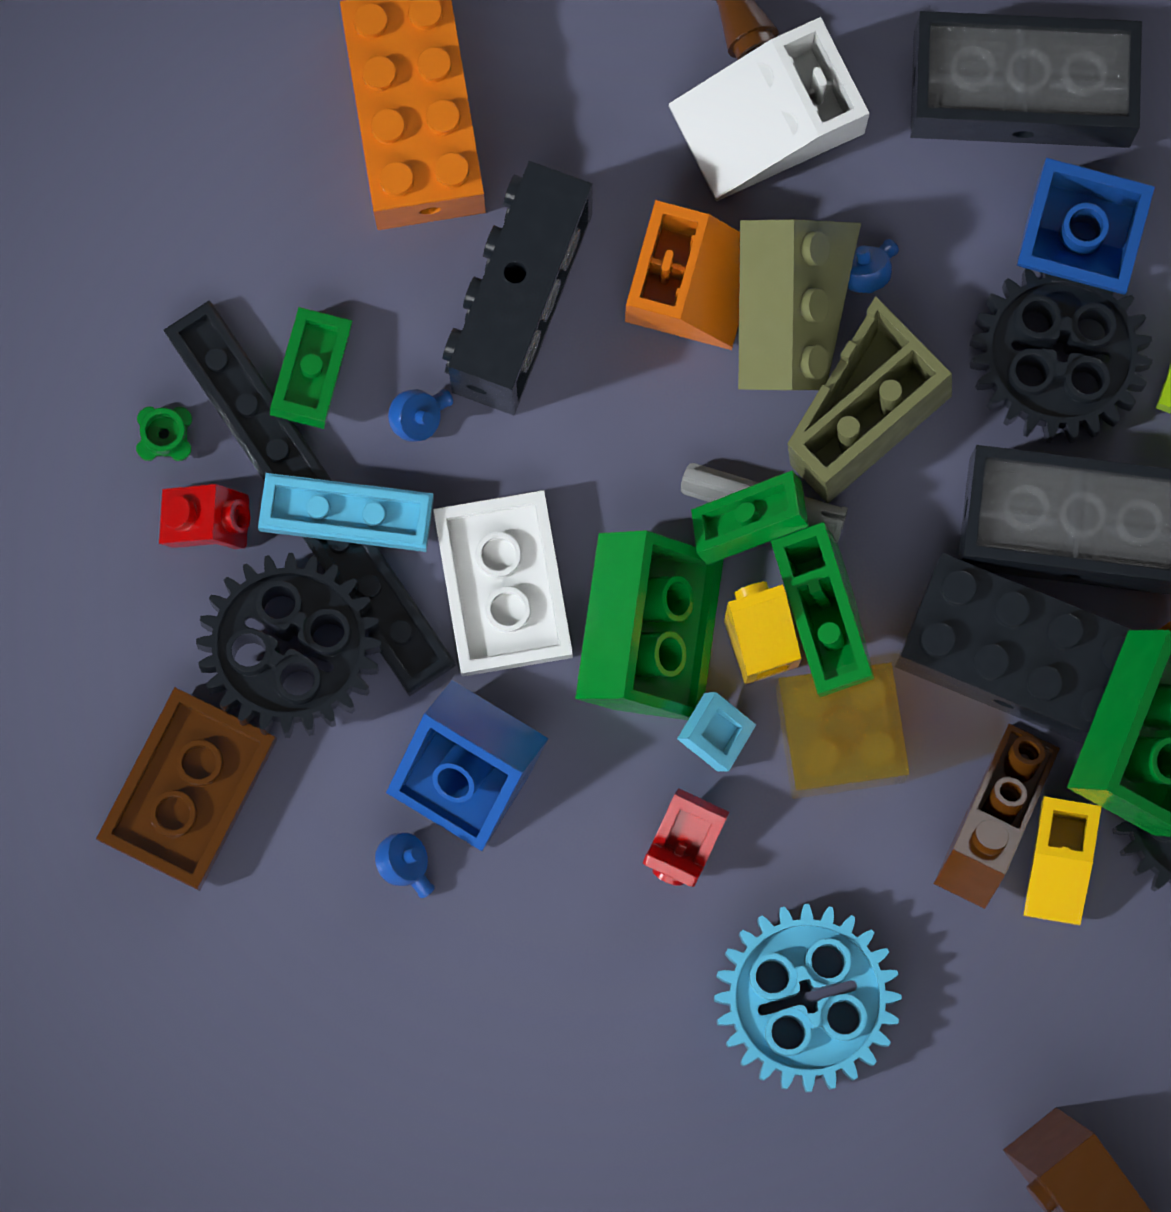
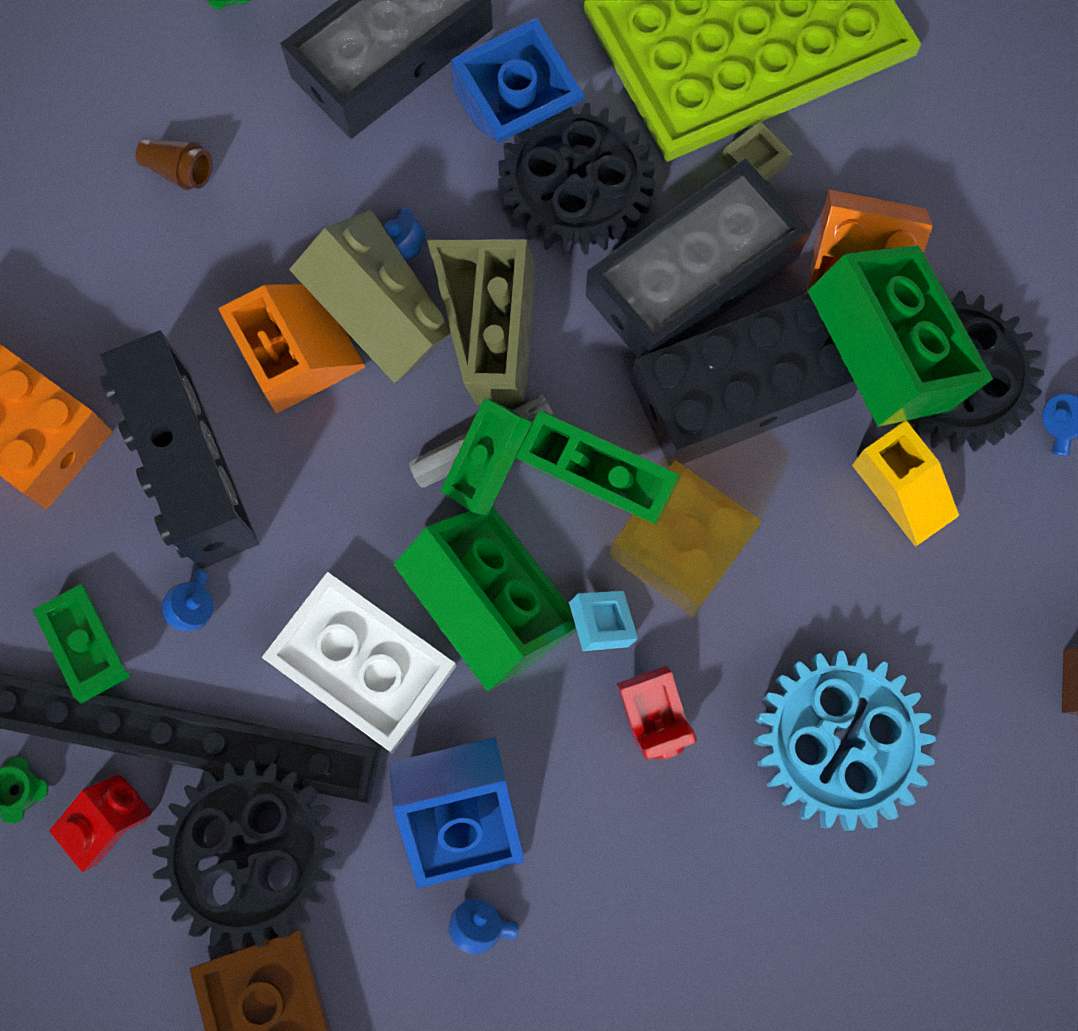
camera: 45 degrees left, 5 degrees down
medium azure tile [258,473,434,552] -> none
white slope [669,17,870,201] -> none
yellow slope [724,581,802,685] -> none
reddish brown slope [933,724,1060,909] -> none

